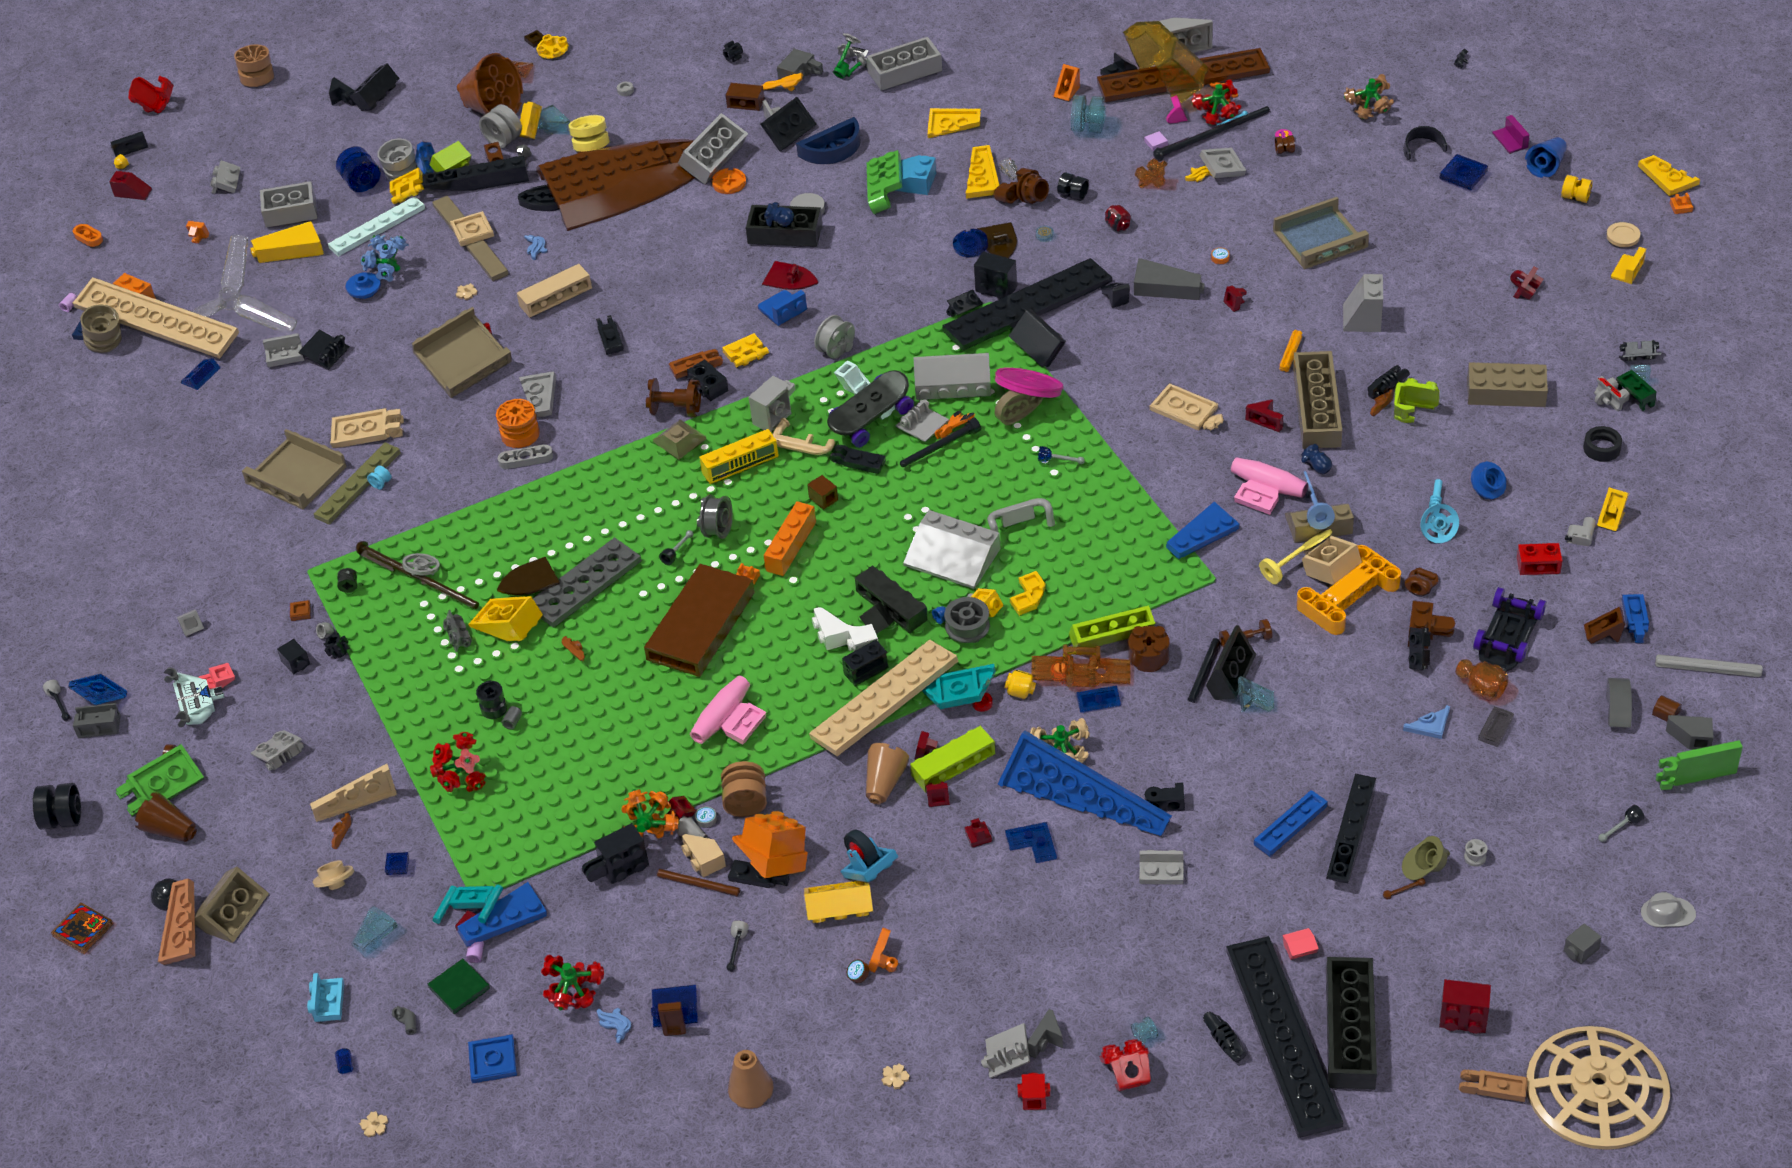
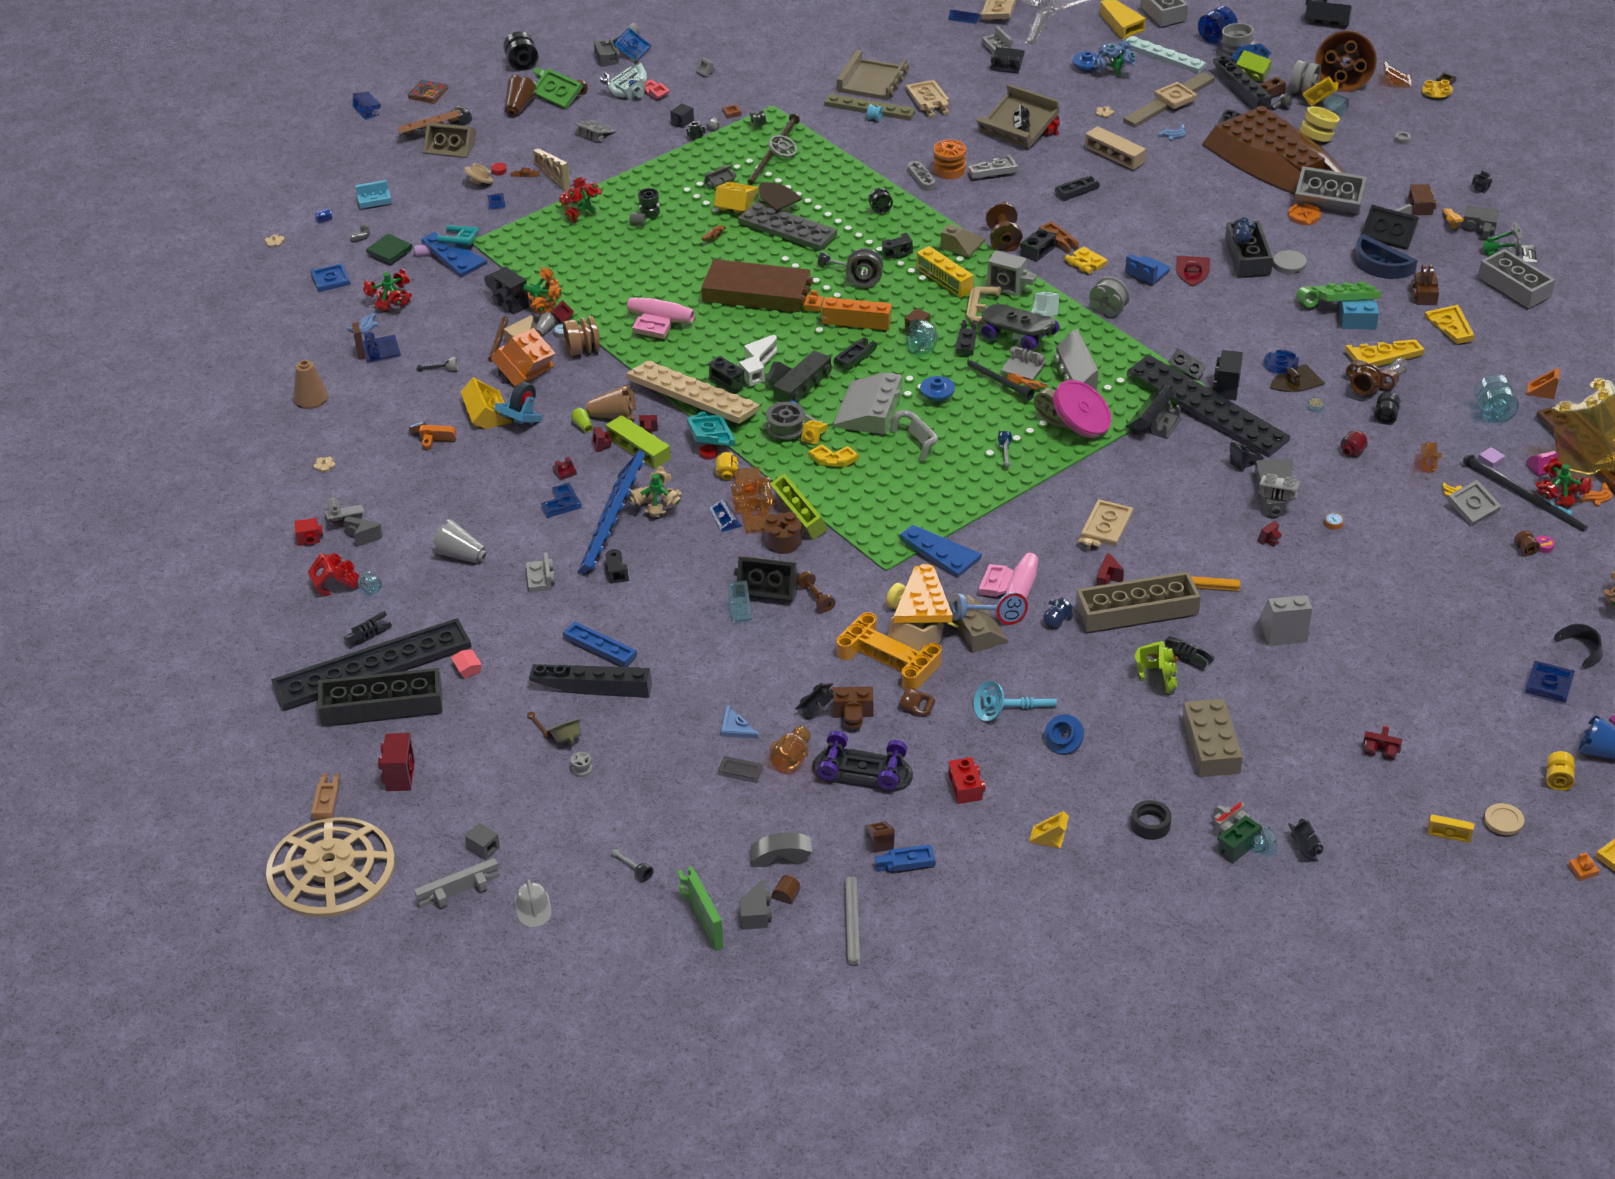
camera: 75 degrees right, 5 degrees down
clear light blue slope [351,906,398,958] -> none
yellow plate [390,167,424,204] -> none
panel [1273,197,1369,269] -> none
light grey piece [1565,517,1595,546] -> none
none -> clear blue hinge [352,91,381,120]
none -> light grey hinge [414,858,500,909]
none -> light grey cone [432,519,487,564]
none -> red tile [491,162,507,176]
none -> lime cone [571,408,593,433]
none -> black hinge [834,338,877,370]
none -> black wheel [868,187,893,214]
none -> black leg [882,233,913,259]
none -> light orange wing [894,564,953,623]
none -> clear light blue cylinder [907,319,939,354]
none -> blue piece [920,376,955,402]
none -> black hinge [1014,103,1030,133]
none -> light grey hinge [1258,474,1300,501]
none -> reddish brown brick [1411,265,1439,306]

